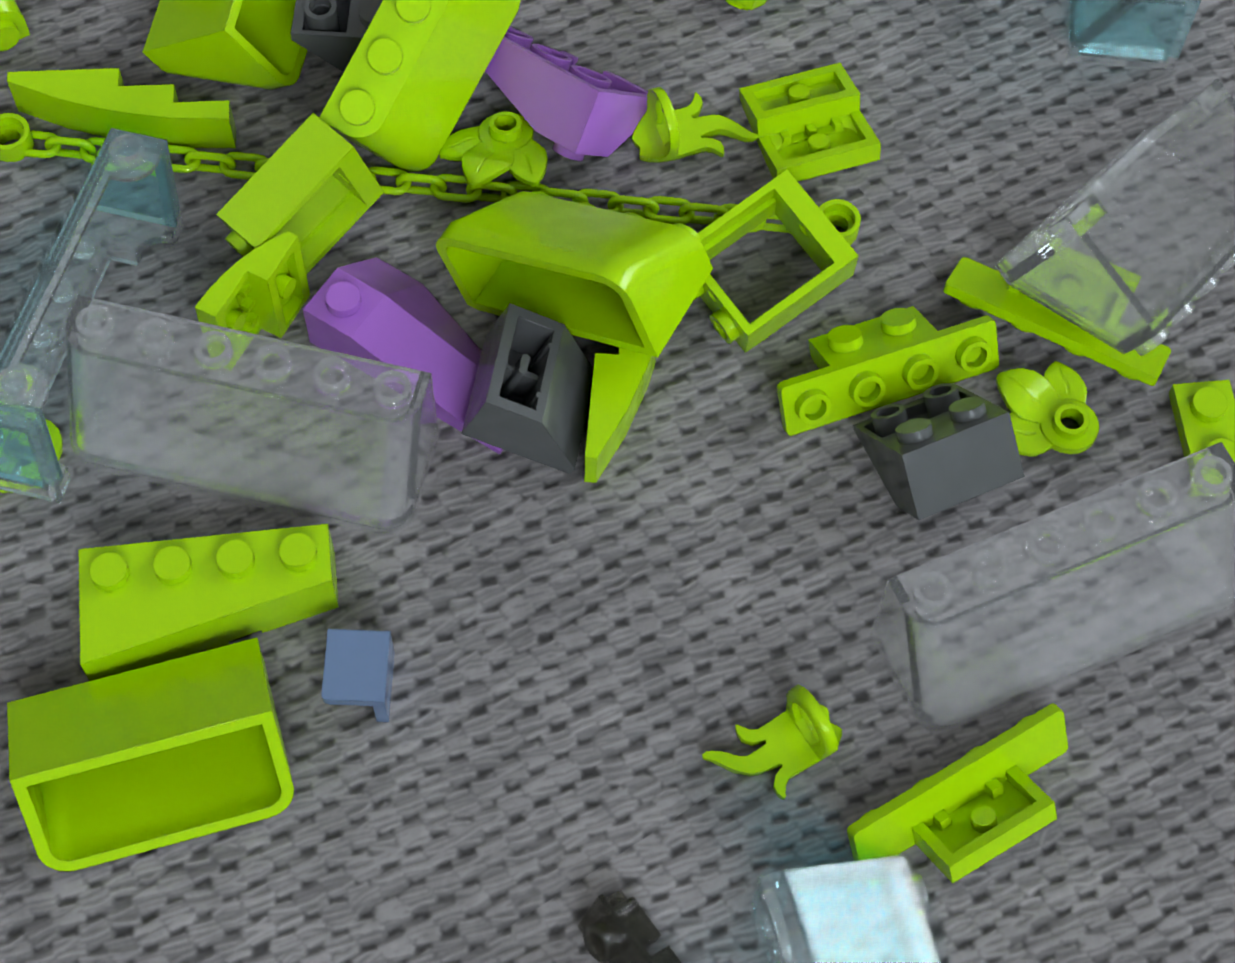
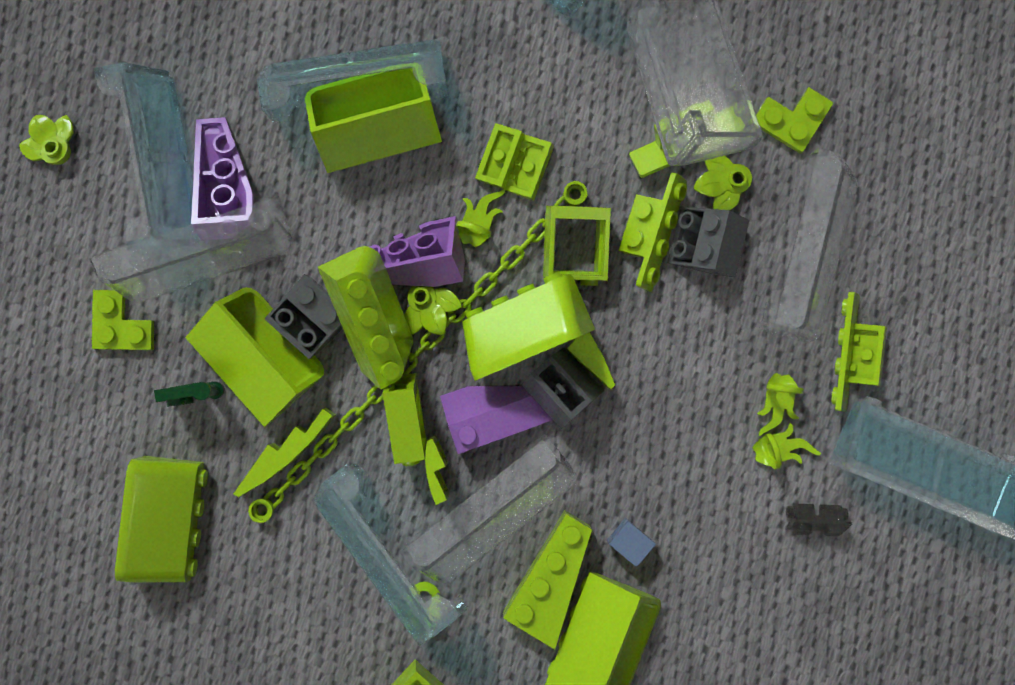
camera: 50 degrees left, 25 degrees up
none -> lime piece [752,423,821,470]

